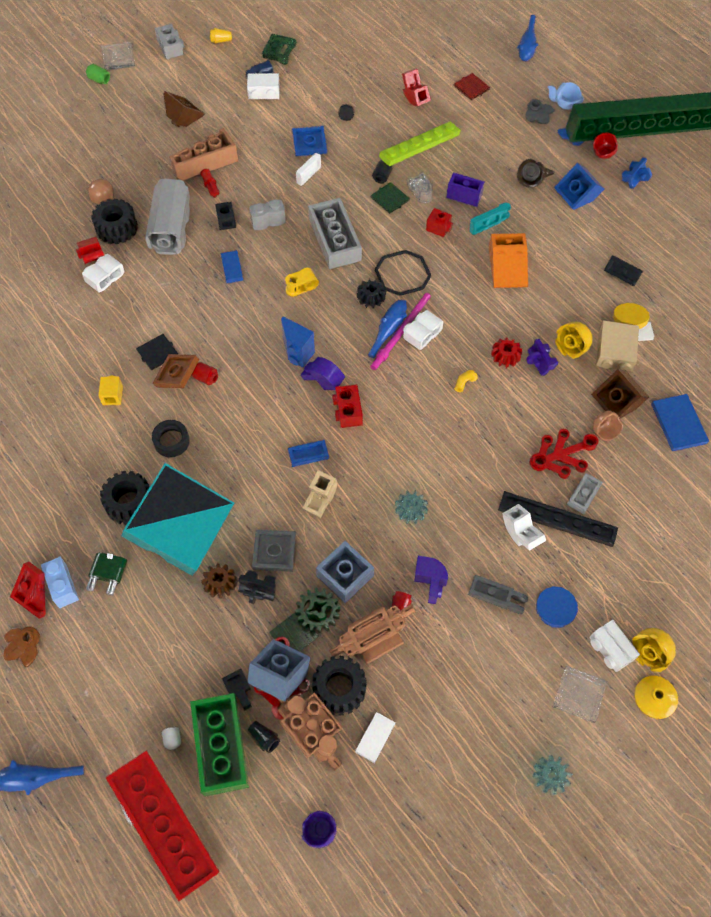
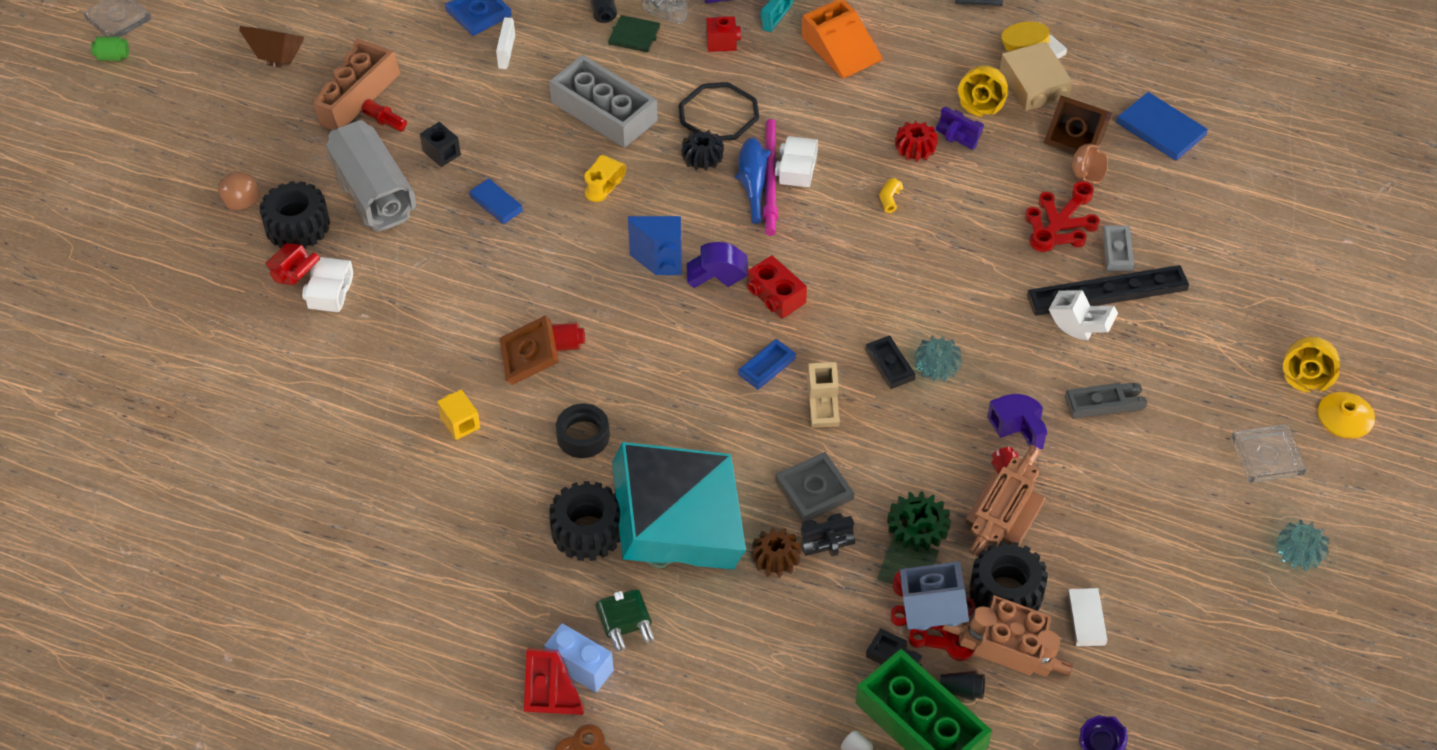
camera: 30 degrees left, 10 degrees down
black piece [136,334,178,371] -> none
light grey brick [249,200,286,230] -> none
sand blue brick [316,541,374,604] -> none
blue tile [536,586,578,628] -> none
white brick [589,620,640,672] -> none
none -> black plate [865,335,916,389]

